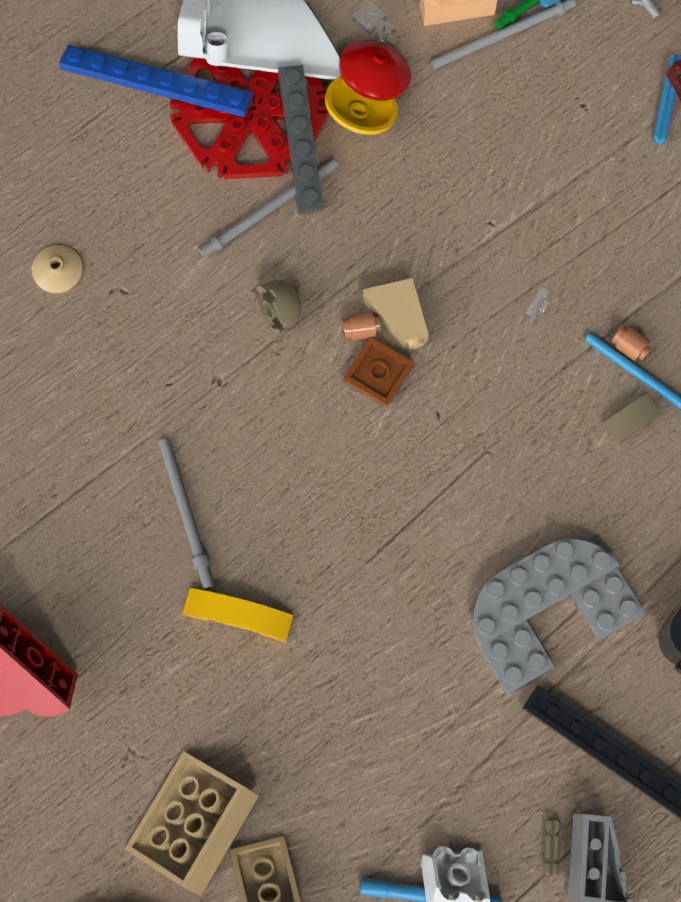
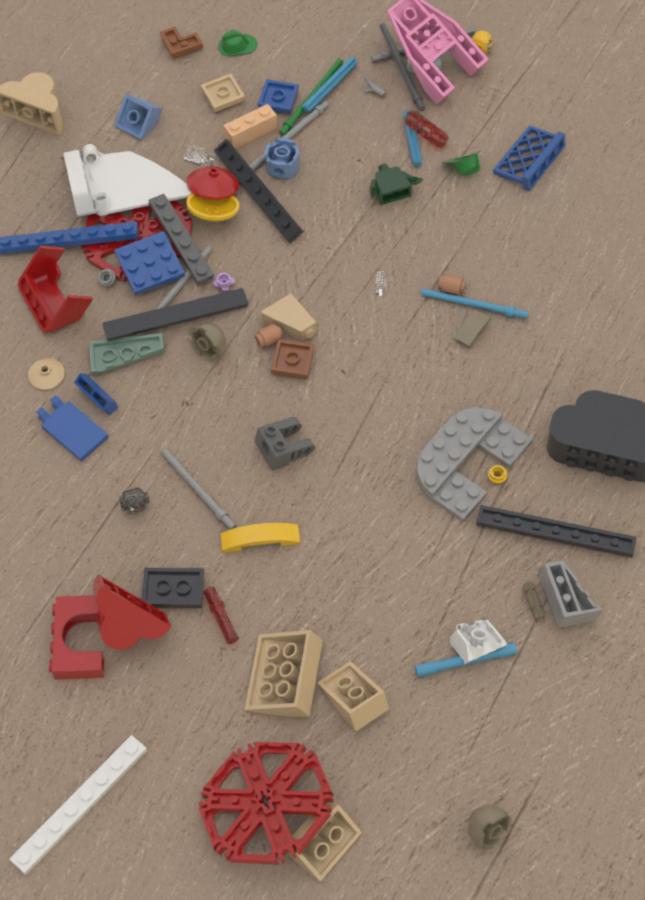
camera: 15 degrees left, 15 degrees down
none -> red windscreen [18,245,93,333]
none -> blue tile [36,395,109,462]
none -> blue piece [74,373,118,415]
none -> sand green wing [89,333,165,376]
none -> light grey plate [98,269,116,287]
none -> black tile [102,288,248,341]
none -> blue plate [114,231,185,296]
none -> clear smoke head [119,487,149,515]
none -> black plate [142,568,205,608]
none -> clear red pin [203,587,239,644]
none -> lavender plate [213,273,235,291]
none -> black tile [214,139,304,243]
none -> dark grey brick [254,417,315,470]
none -> medium blue brick [265,138,300,179]
none -> dark green torso [369,163,423,205]
none -> yellow plate [488,465,507,484]

